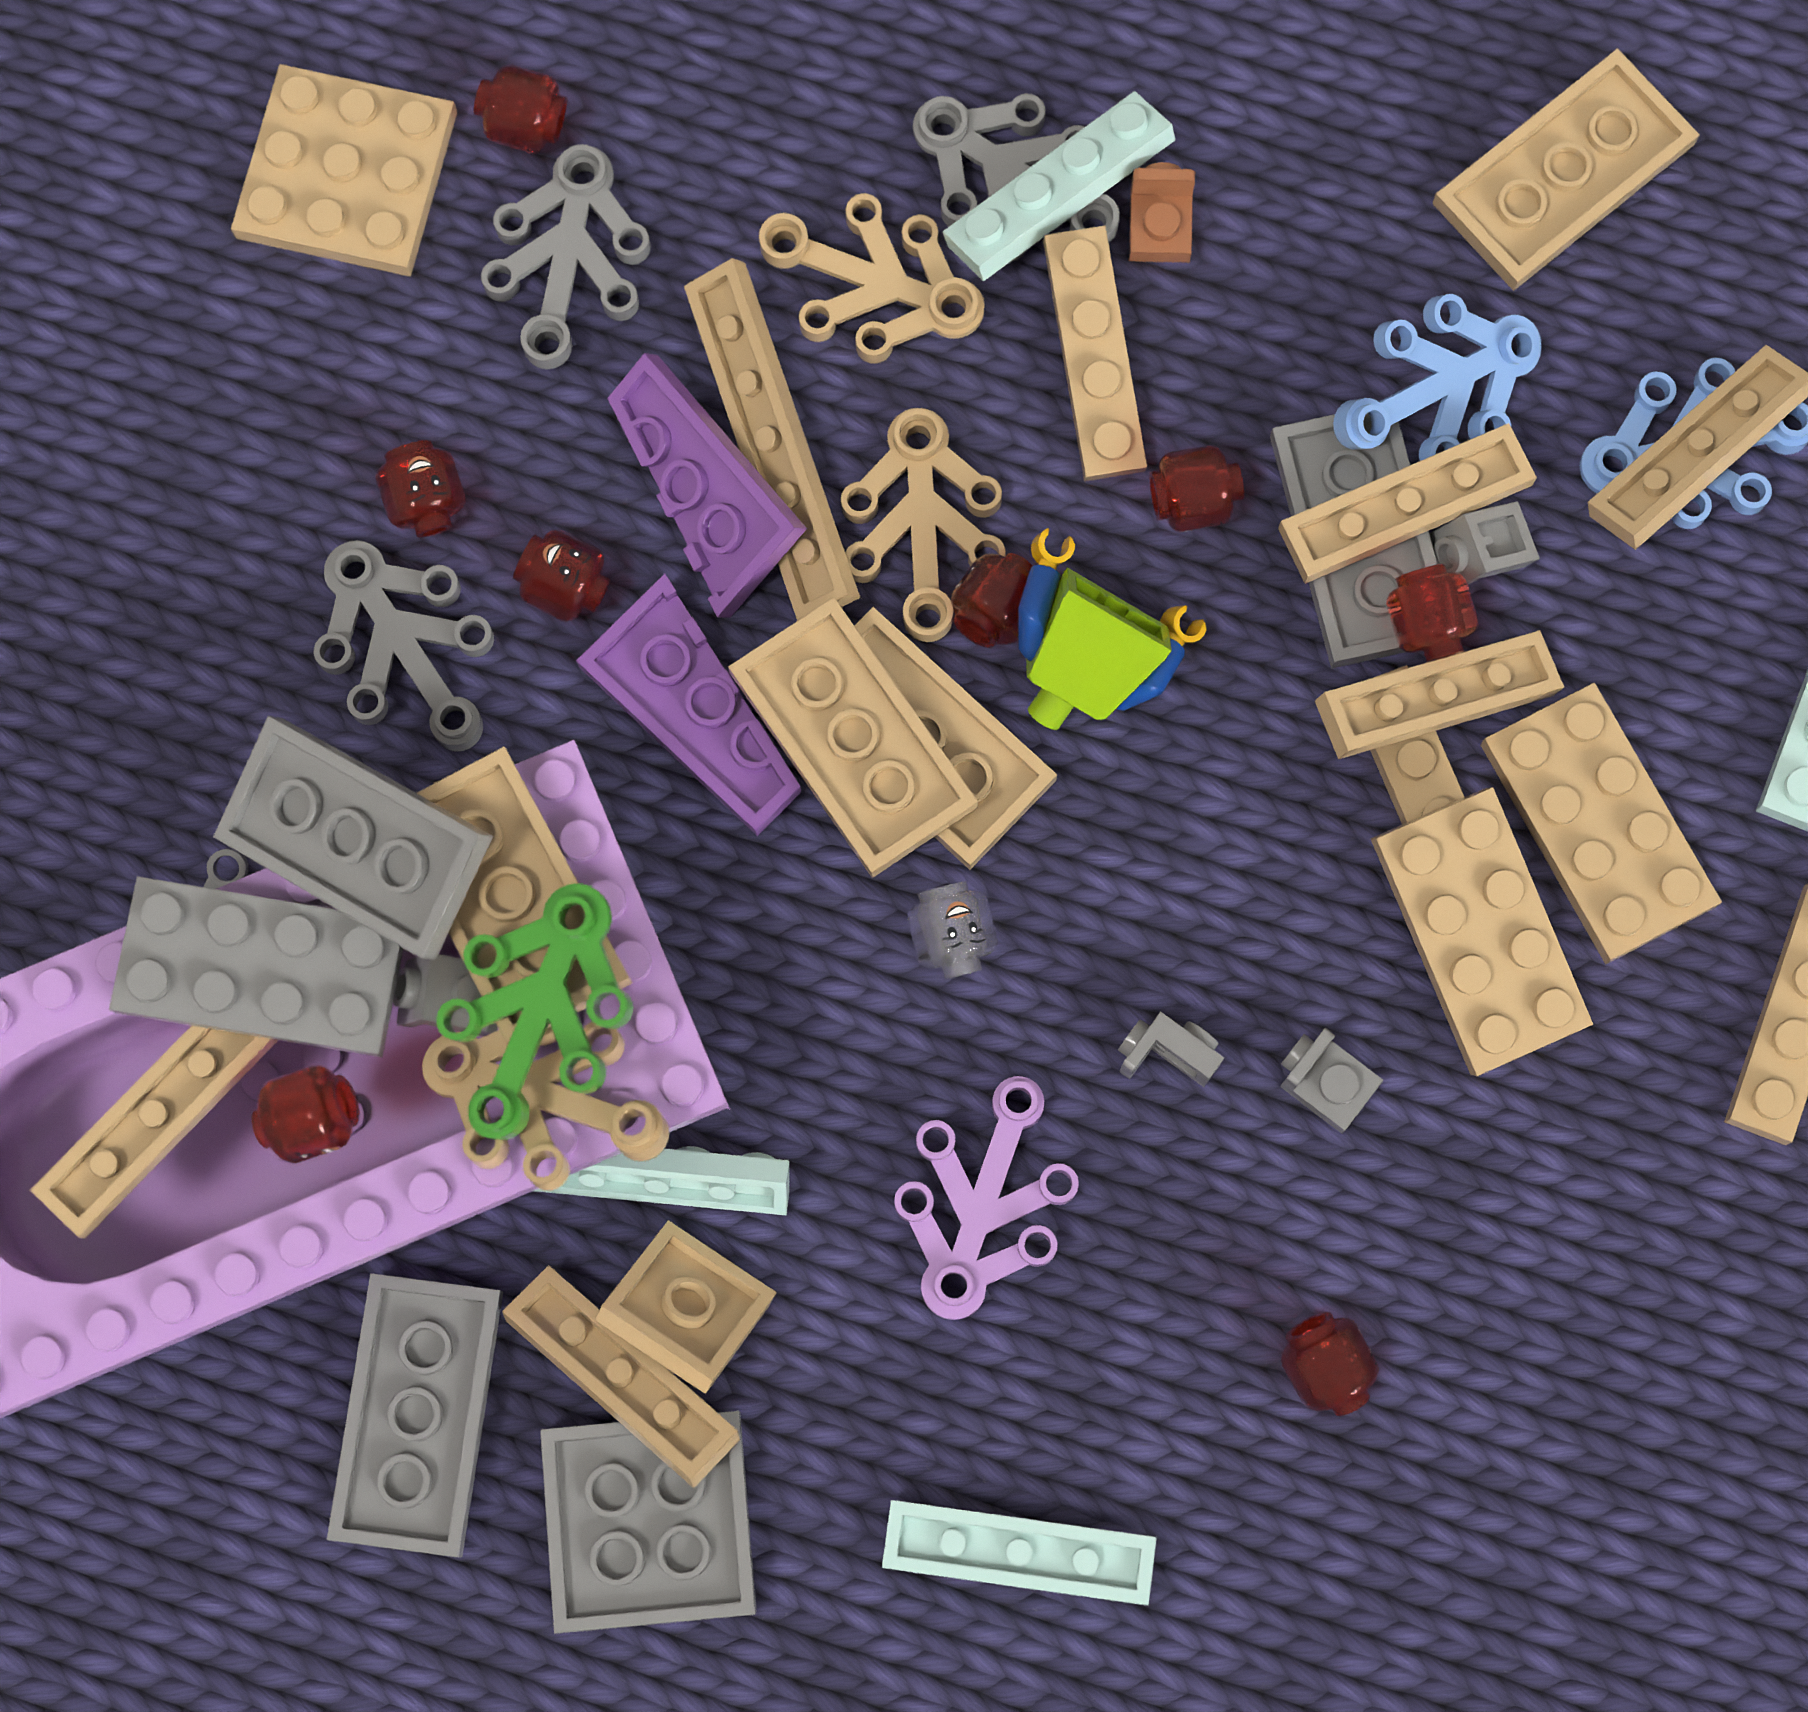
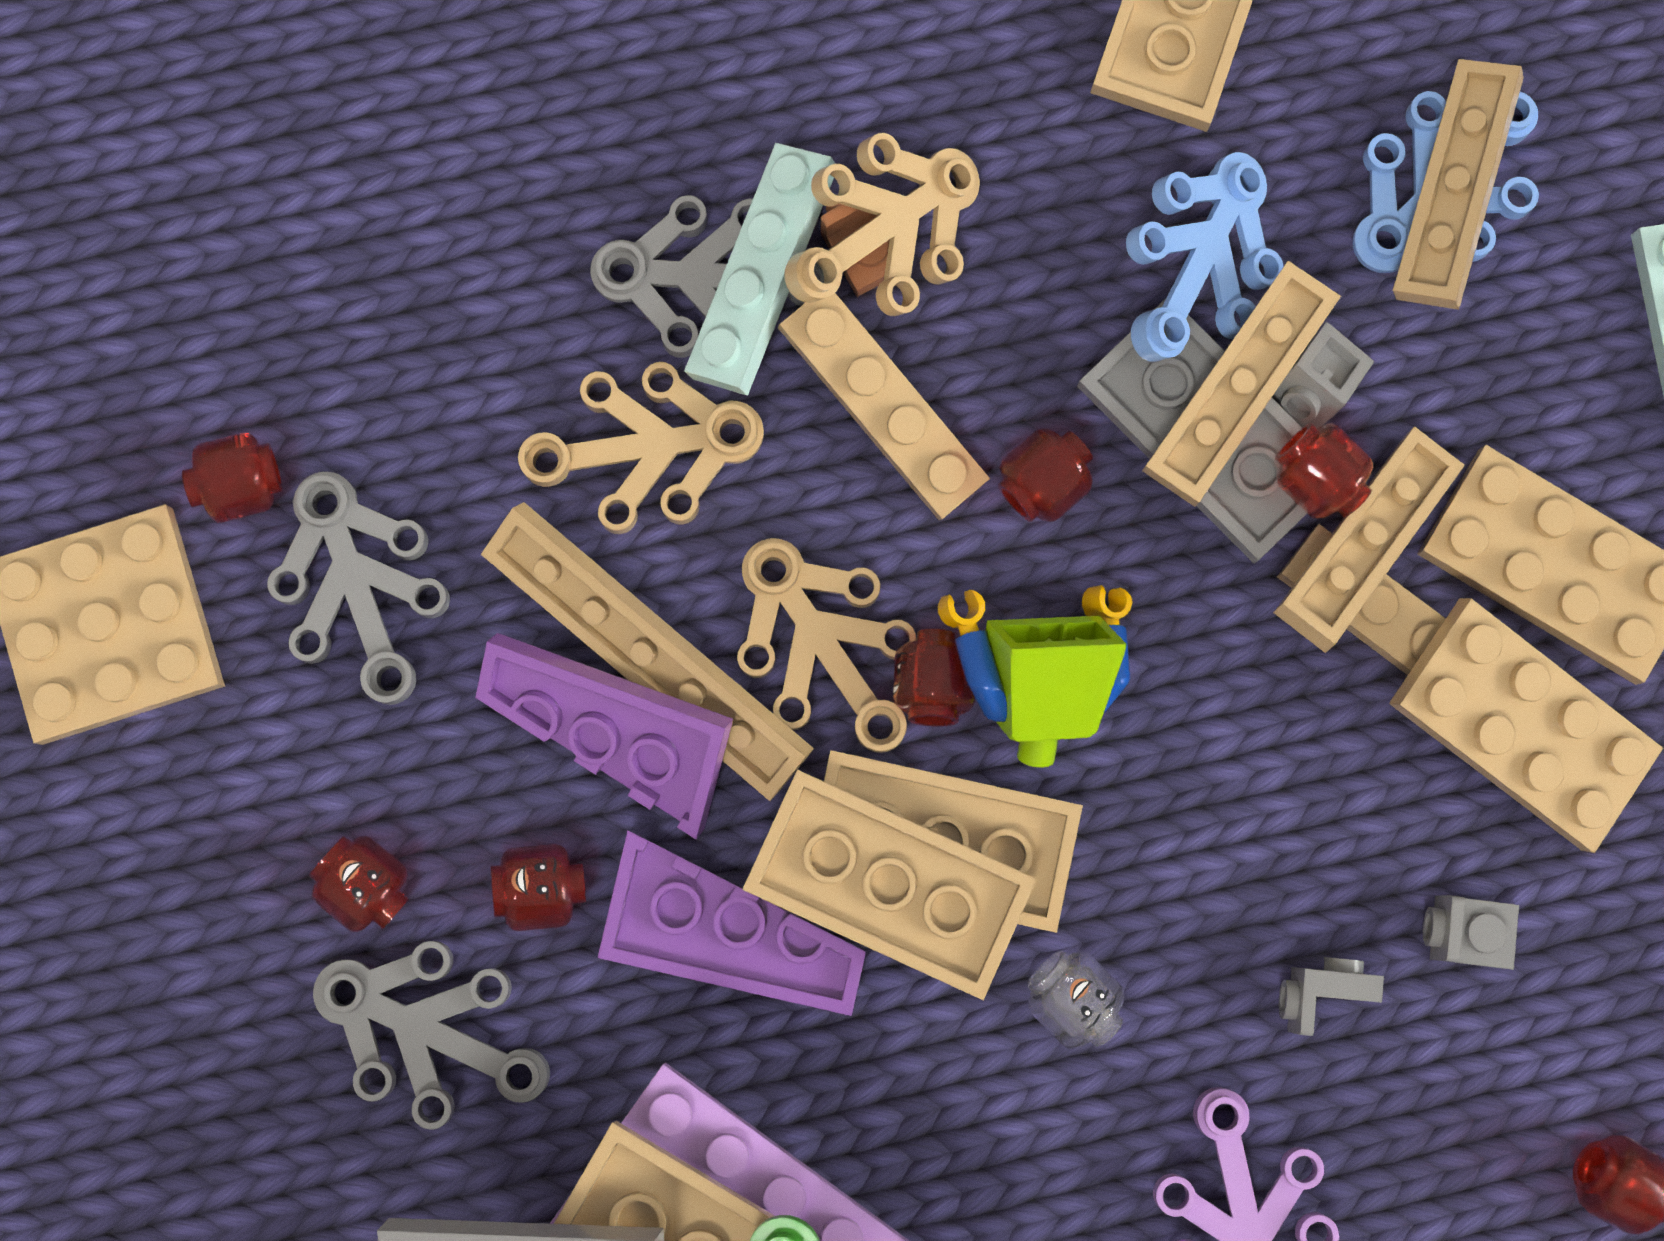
camera: 35 degrees left, 5 degrees up
none -> tan plant [785,133,980,316]

